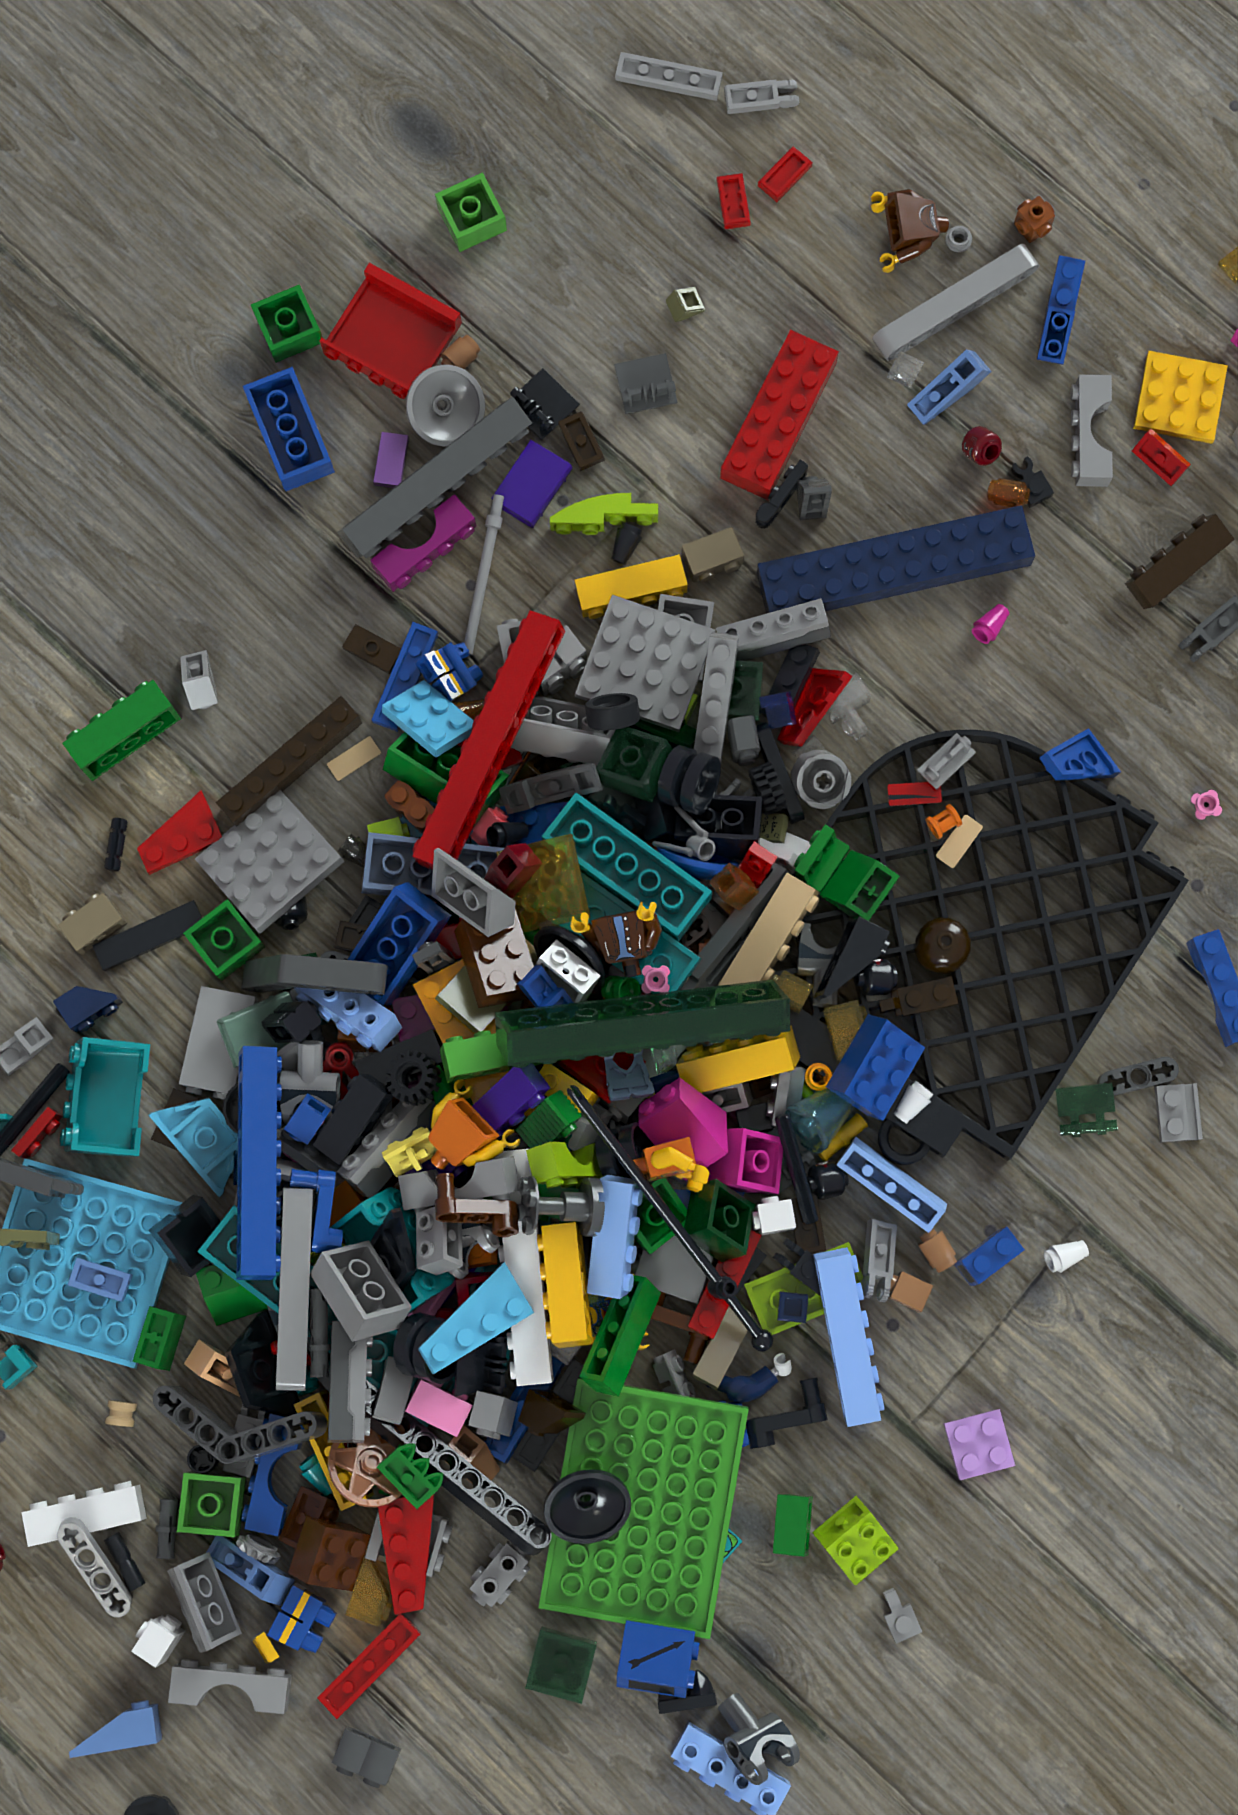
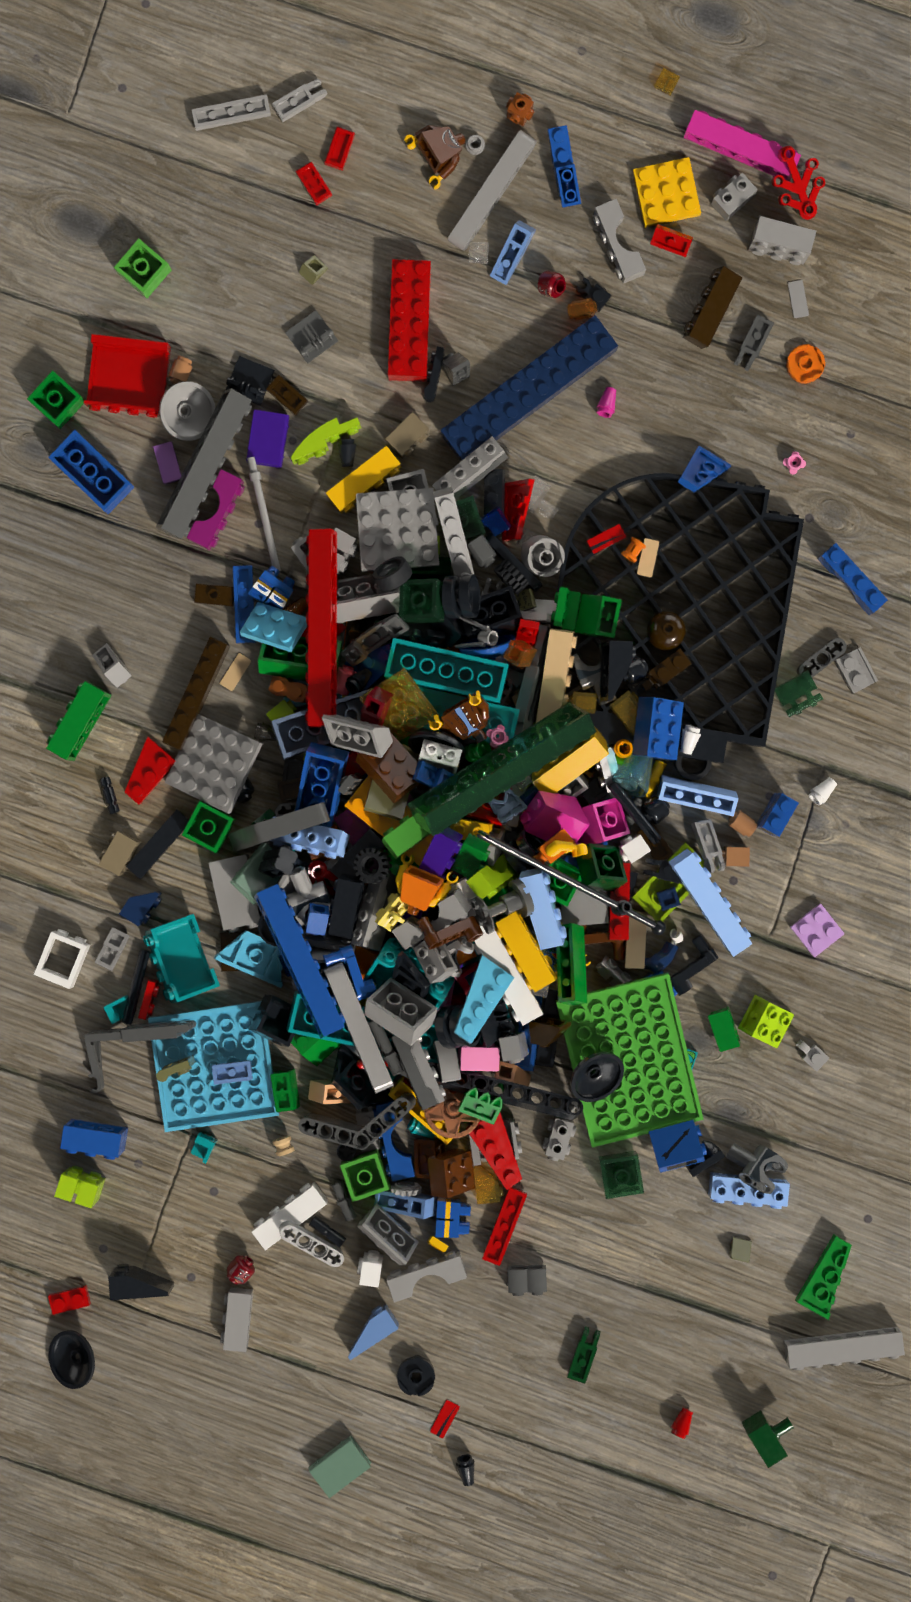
camera: 25 degrees left, 10 degrees up
light grey hinge [917,733,976,790] -> none

